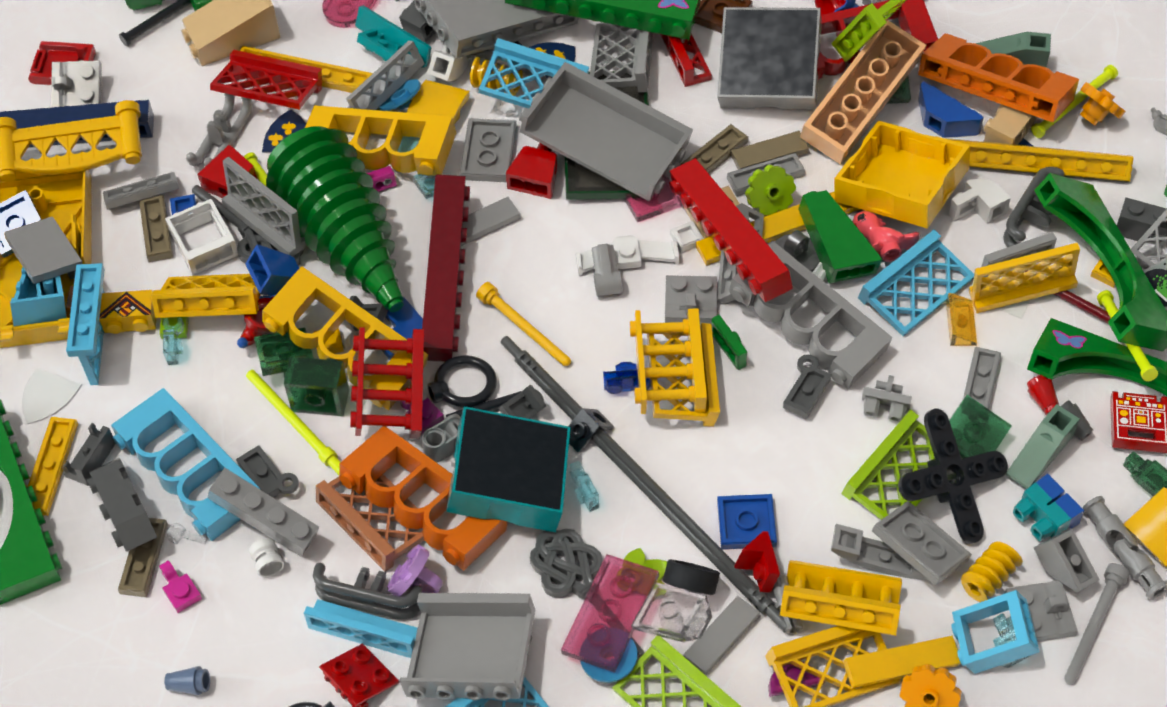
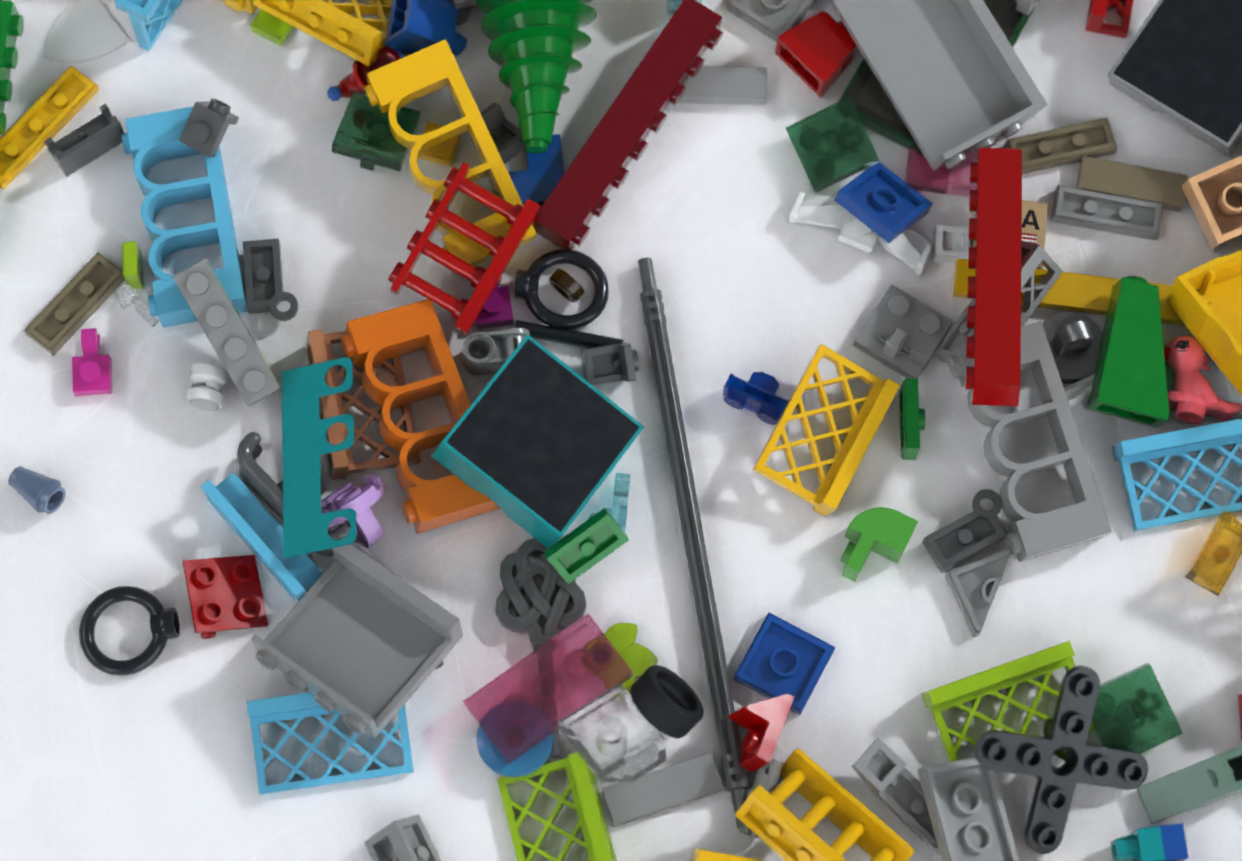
camera: 25 degrees right, 15 degrees up
dark grey brick [86,458,157,552] -> none
clear light blue plate [163,317,185,365] -> none
neon yellow bar [246,369,340,475] -> none
clear green brick [284,356,349,417] -> none
yellow piece [476,282,571,366] -> none
black bracket [568,408,614,452] -> none
light grey piece [592,243,623,297] -> none
yellow fence [630,308,707,414] -> none
lime plant [745,164,796,215] -> none
light grey hips [862,375,912,422] -> none
light grey tile [959,347,1001,422] -> none
none -> lime tile [122,241,143,289]
none -> dark grey bracket [178,98,239,157]
none -> teal piece [282,357,357,558]
none -> green tile [544,508,629,584]
none -> dark brown tile [549,268,585,302]
none -> clear green hinge [786,96,880,193]
none -> blue tile [834,161,933,243]
none -> bright green brick [840,507,918,582]
none -> light grey tile [945,547,1012,637]

